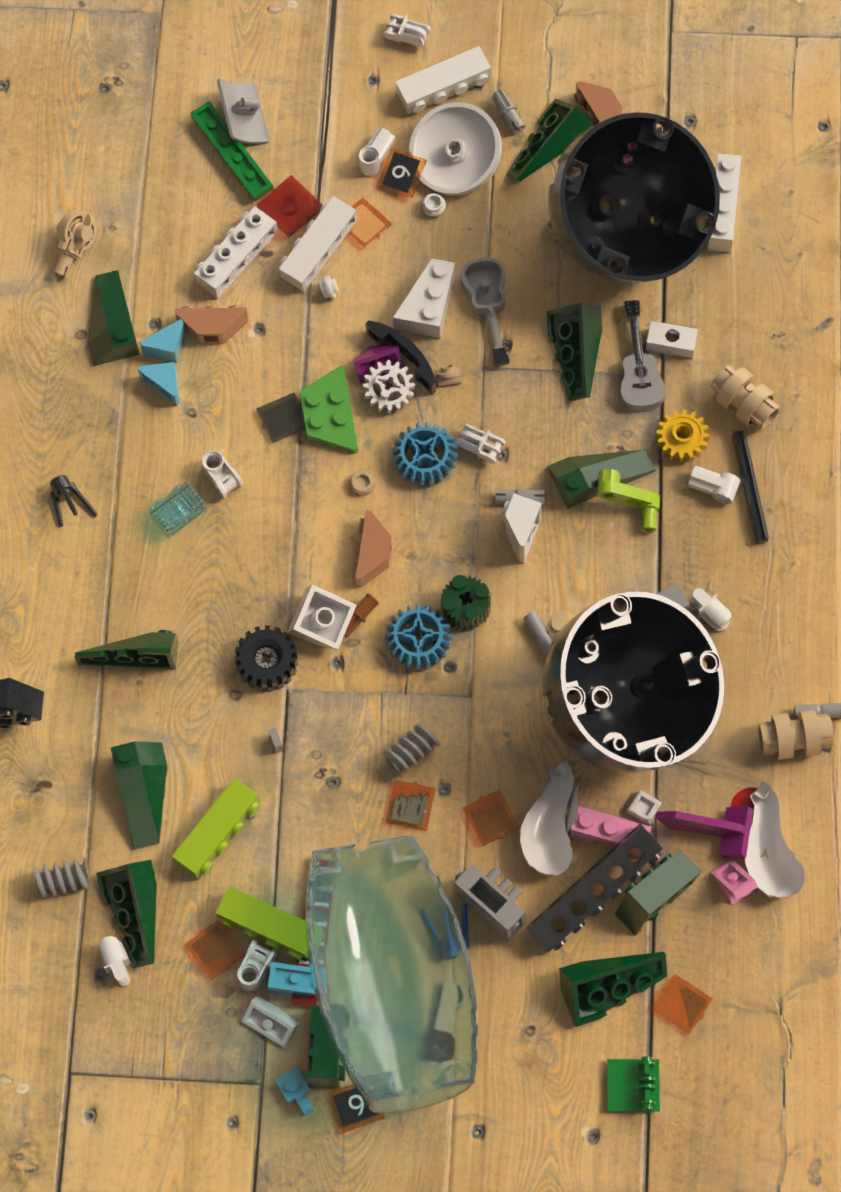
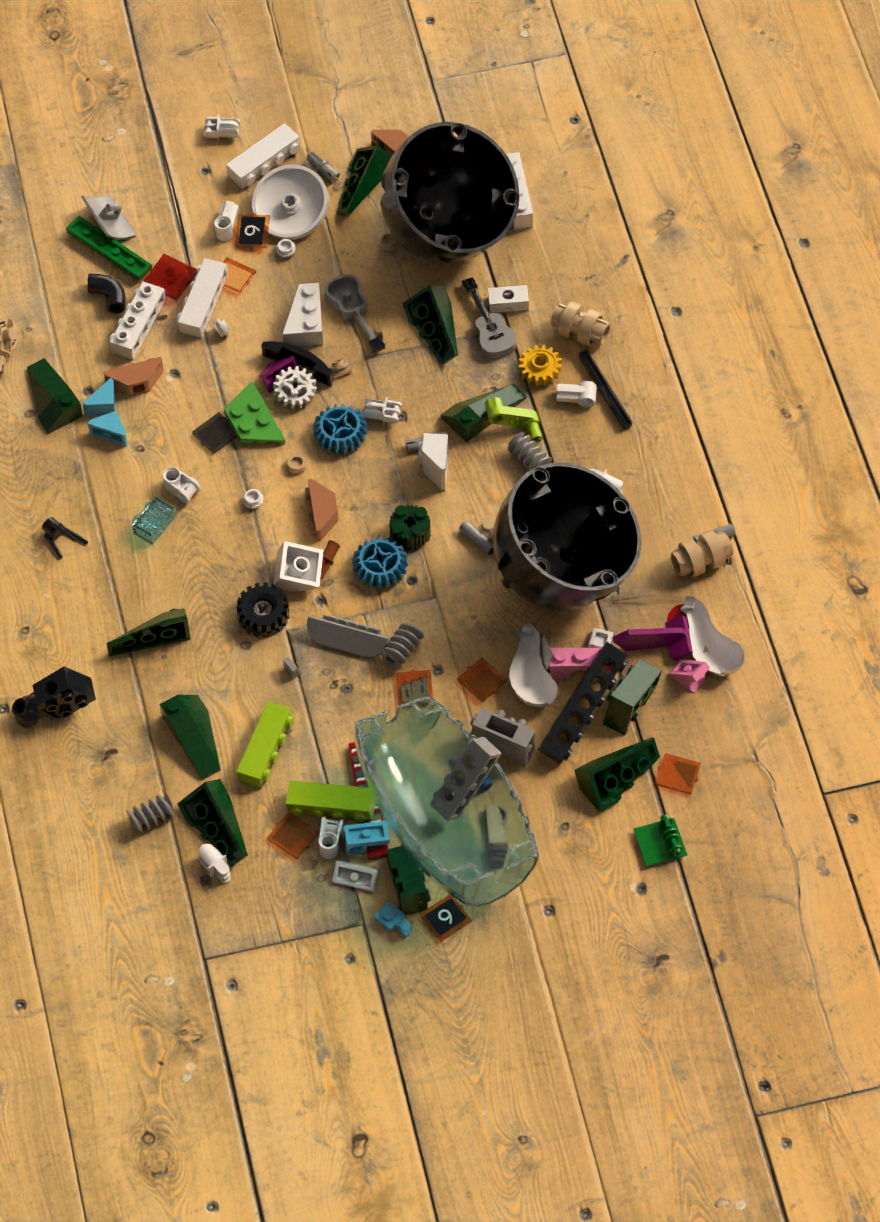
camera: 20 degrees left, 10 degrees down
none -> black cylinder [88,274,126,314]
none -> white plate [243,489,263,509]
none -> light grey brick [307,614,388,657]
none -> light grey brick [430,737,502,821]
none -> light grey piece [508,432,552,471]

